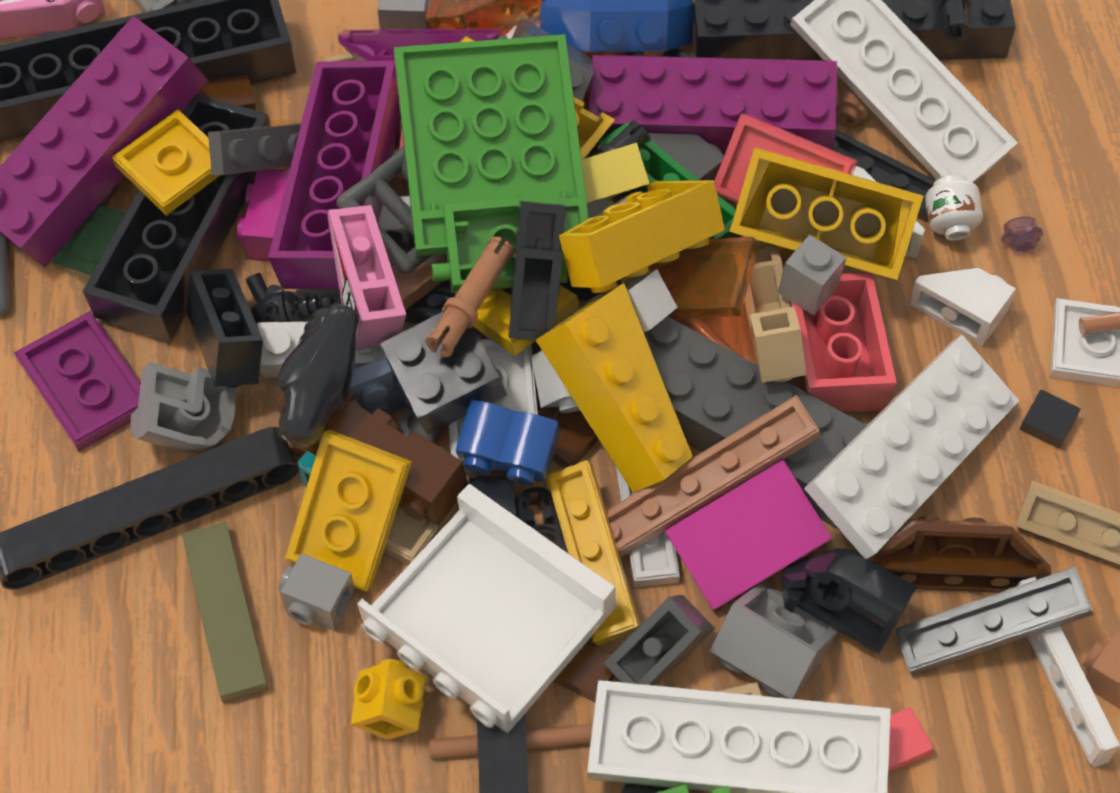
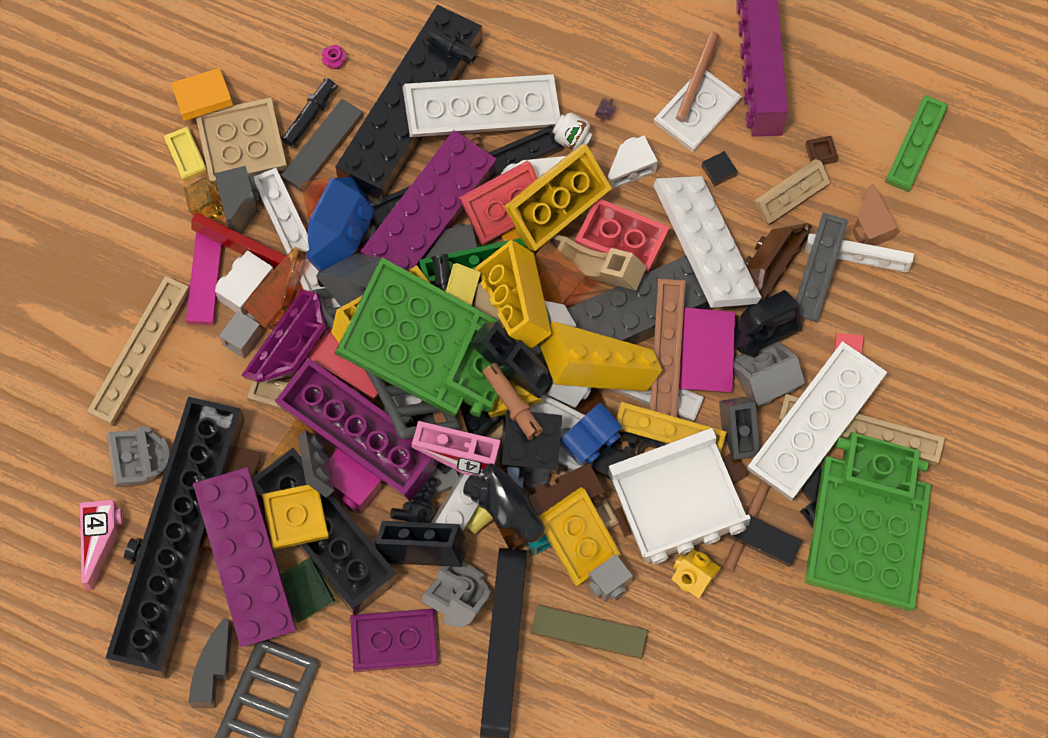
camera: 60 degrees left, 10 degrees up
light grey brick [777,234,847,316] -> none

